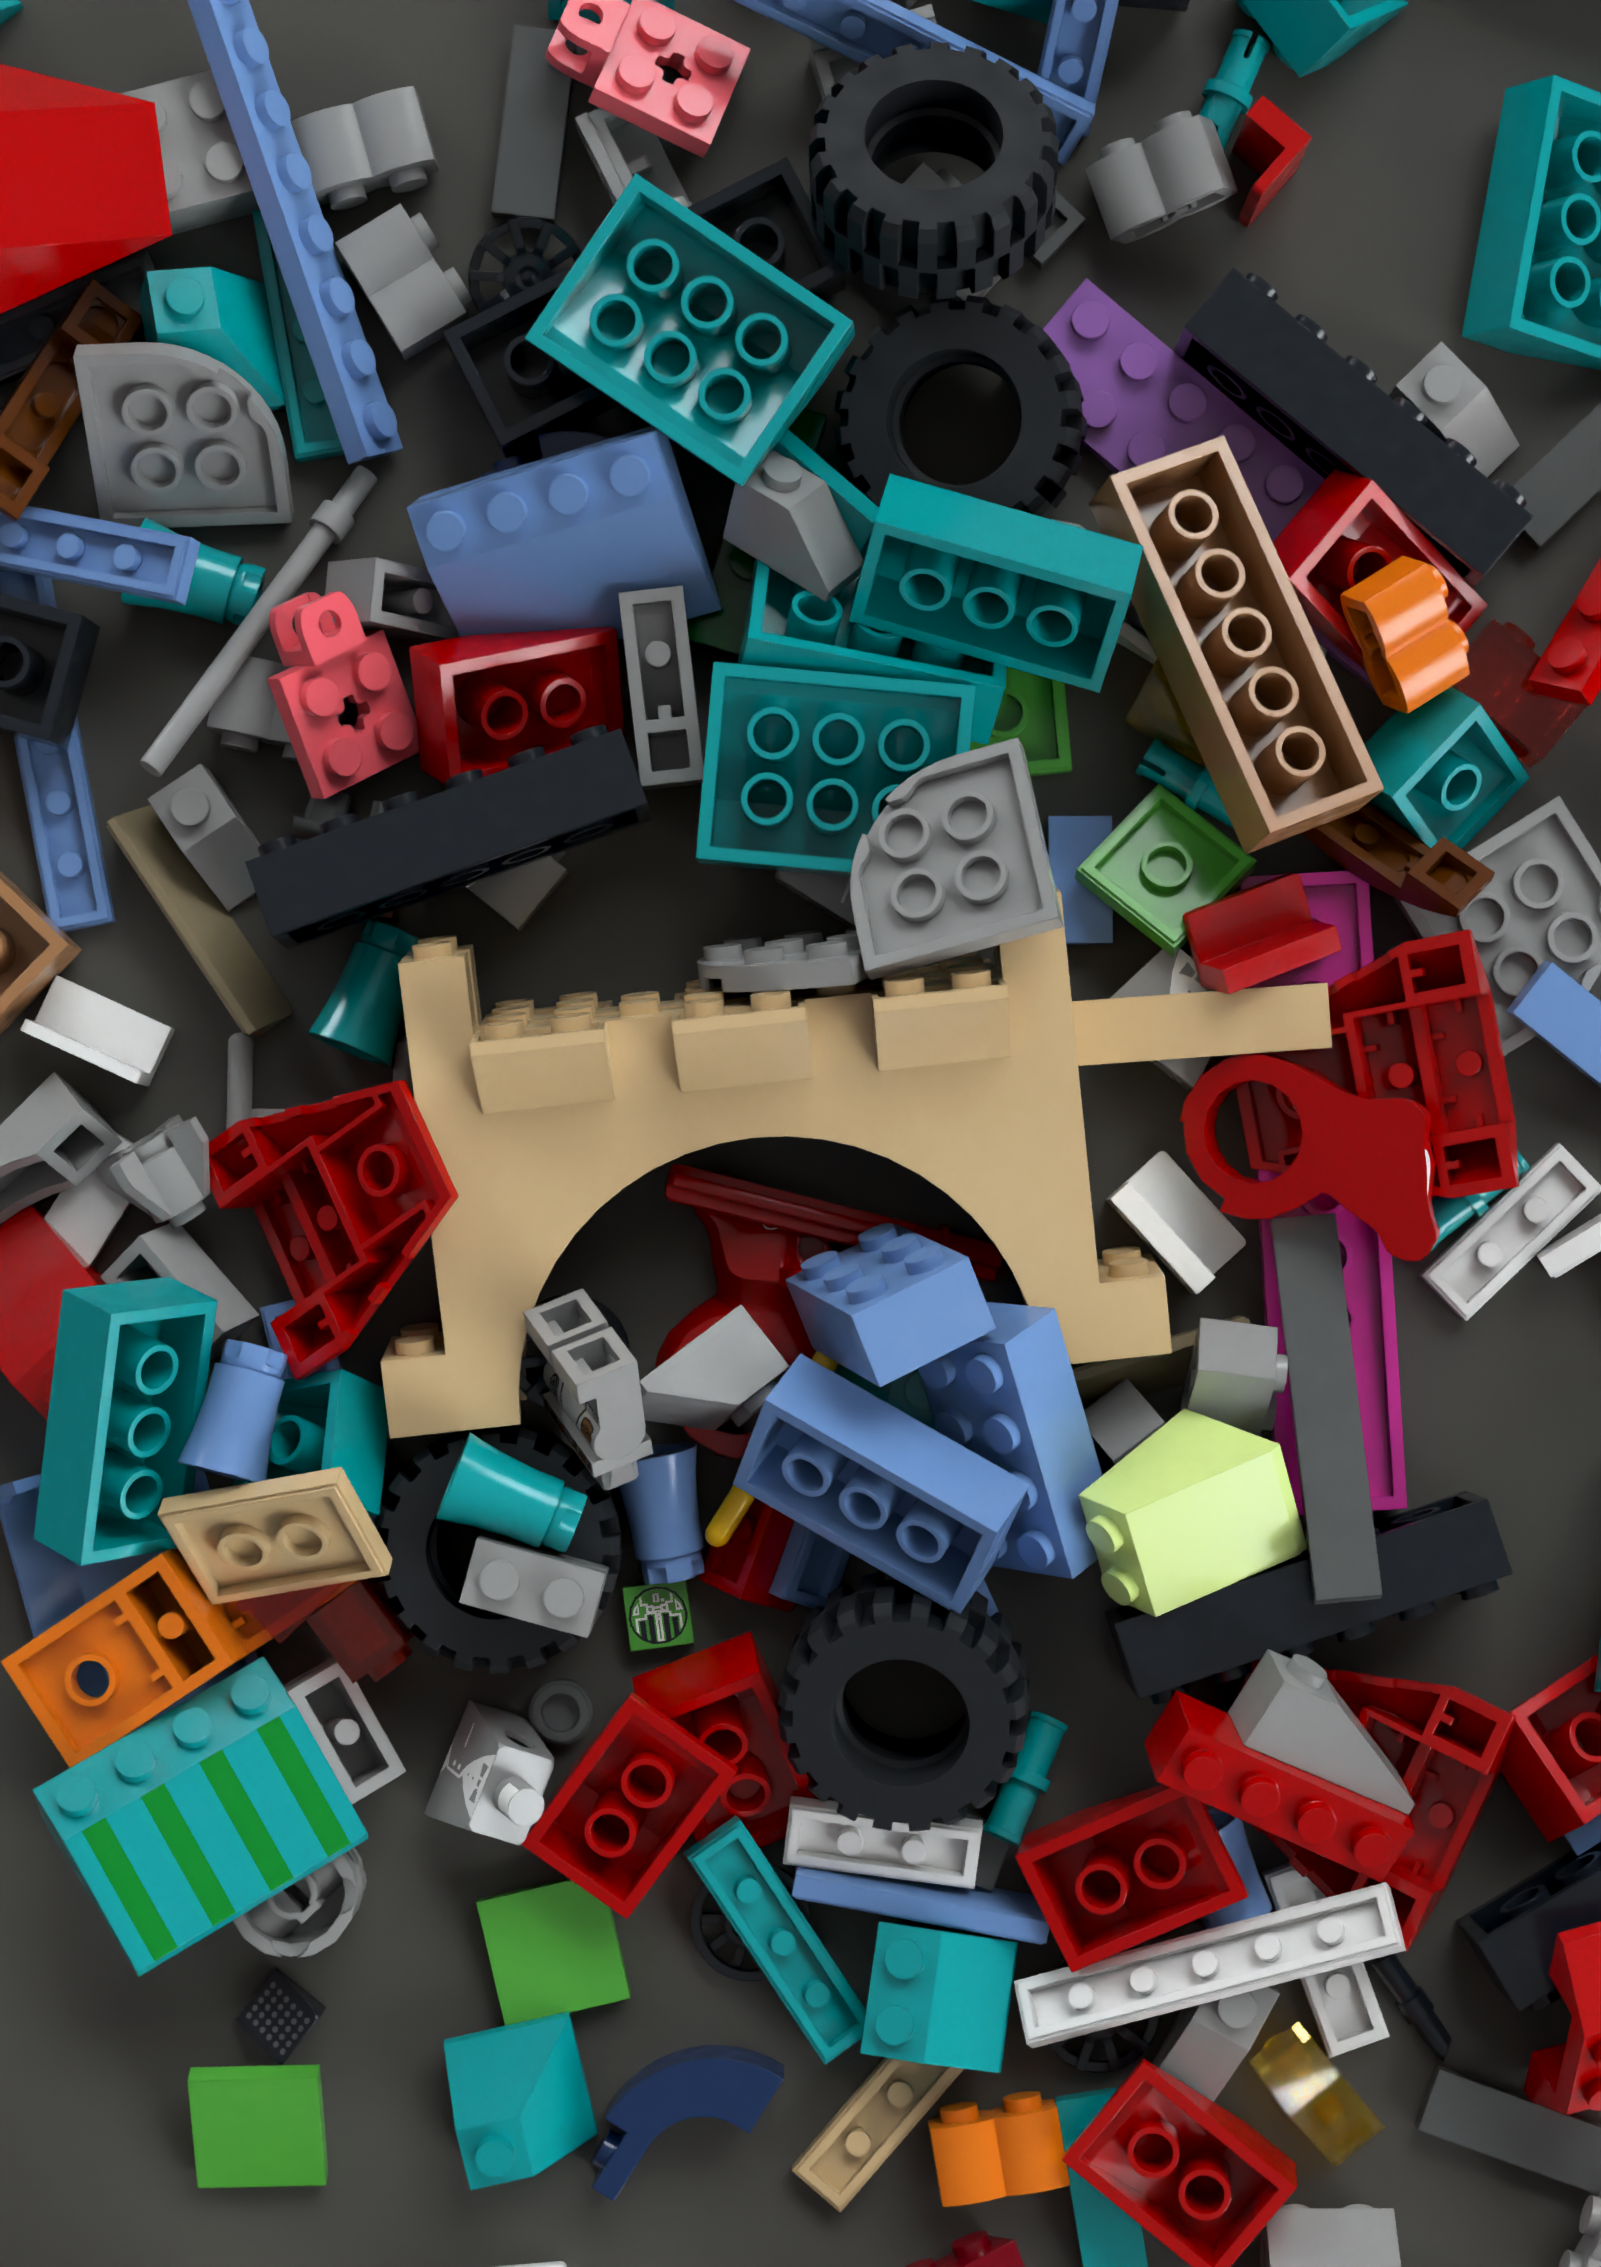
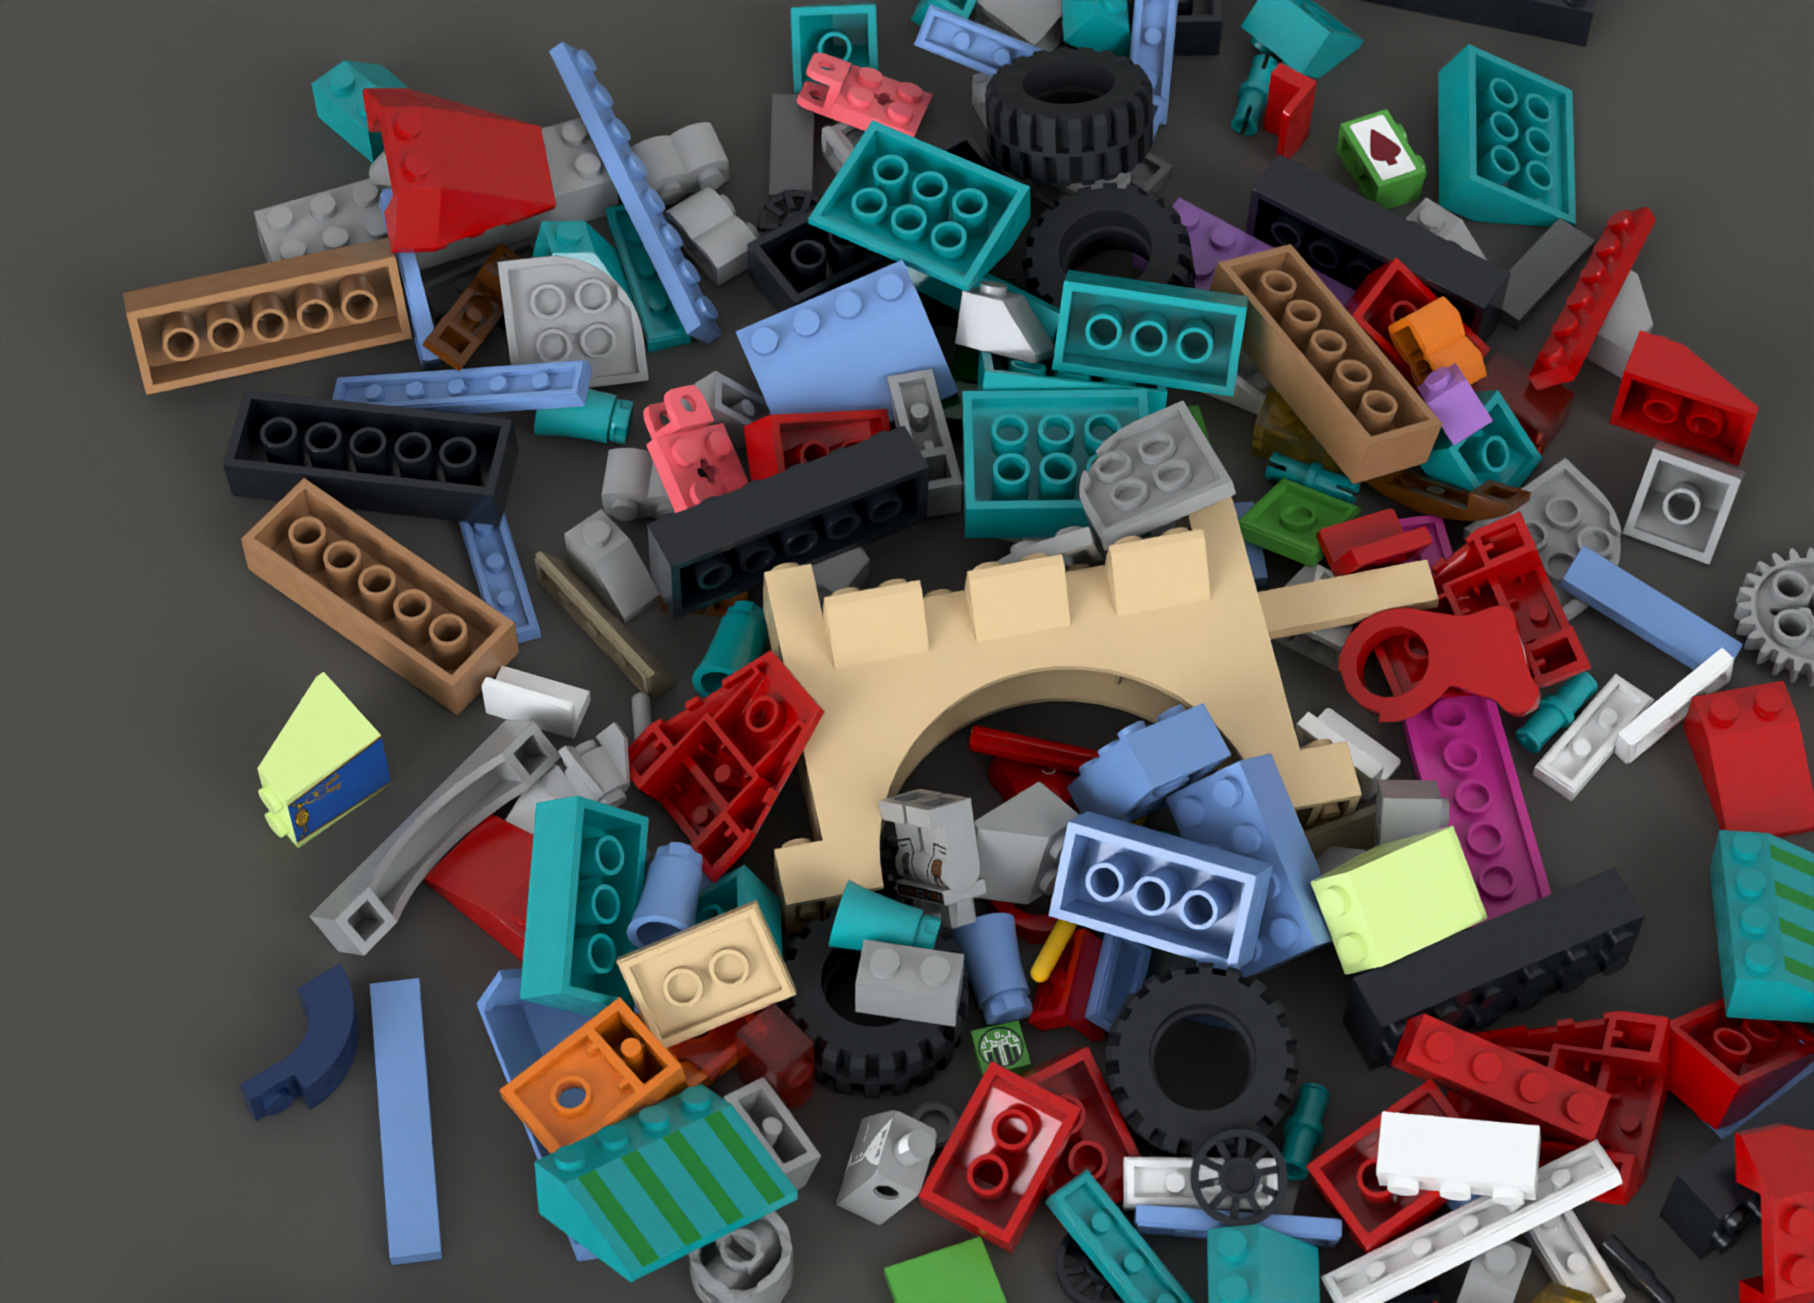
camera: 10 degrees left, 30 degrees down
light grey bar [139,465,378,777] -> none
light grey brick [1085,110,1238,244] -> none
light grey slope [1228,1649,1415,1815] -> none
dark grey tile [1270,1213,1382,1605] -> none
none -> black wheel [1190,1129,1288,1226]
none -> bright green brick [1336,109,1427,209]
none -> white brick [1376,1112,1541,1206]
none -> medium lavender brick [1417,363,1493,445]

